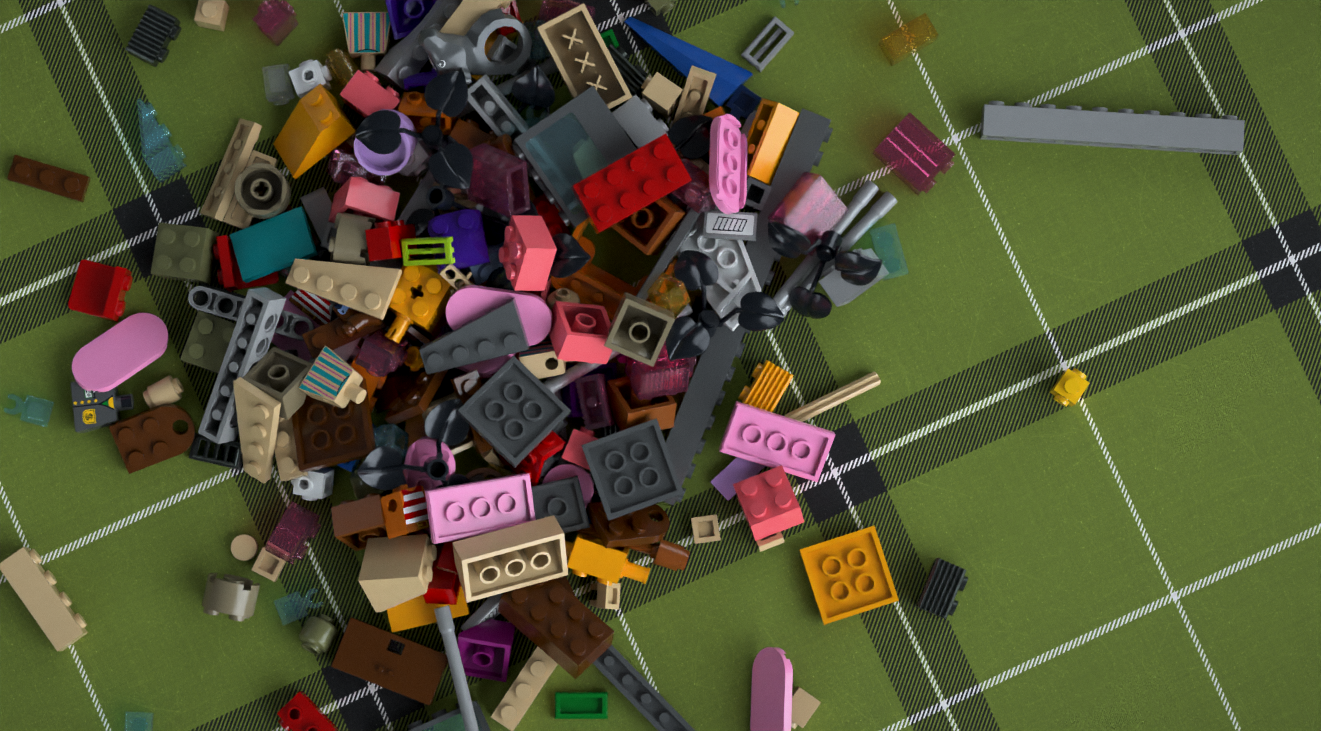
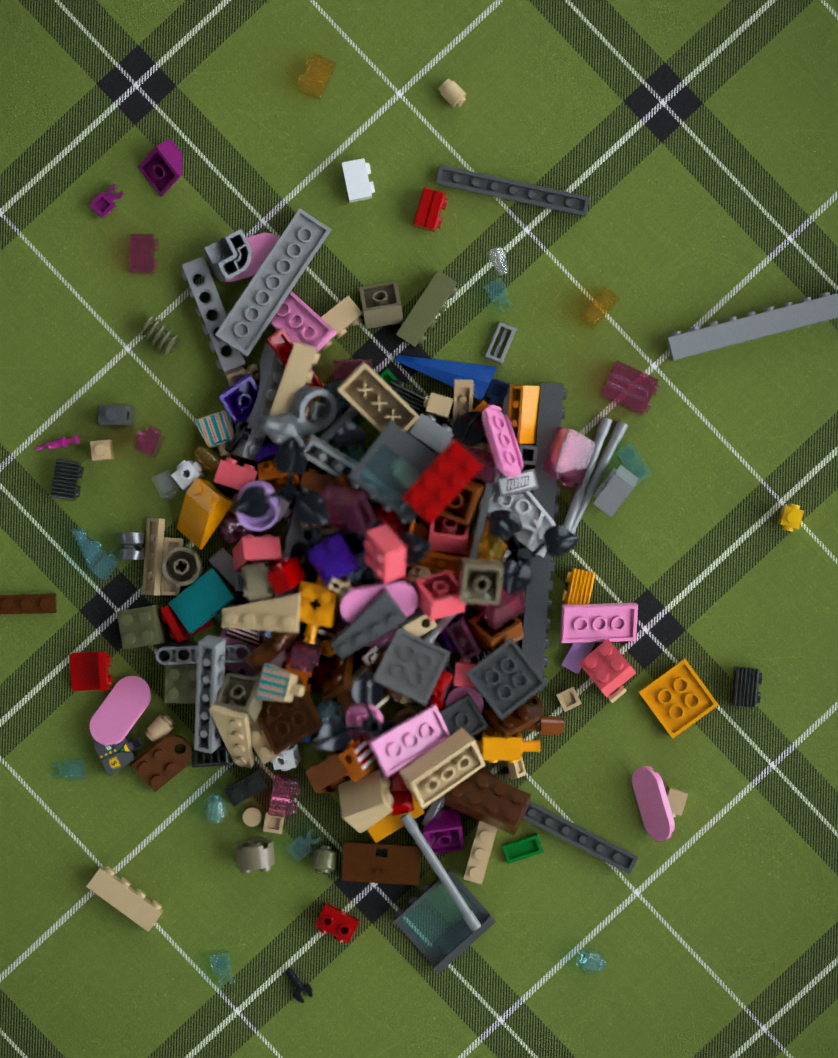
camera: 20 degrees left, 5 degrees up
lime tile [401,236,455,266] -> none
black plant [768,220,882,319] -> none
tan axle [785,372,881,422] -> none
none -> flat silver wheel [119,533,144,560]
none -> clear light blue head [203,793,228,823]
none -> pearl dark grey brick [224,769,268,807]
none -> black bar [225,420,252,453]
none -> coral brick [428,515,470,554]

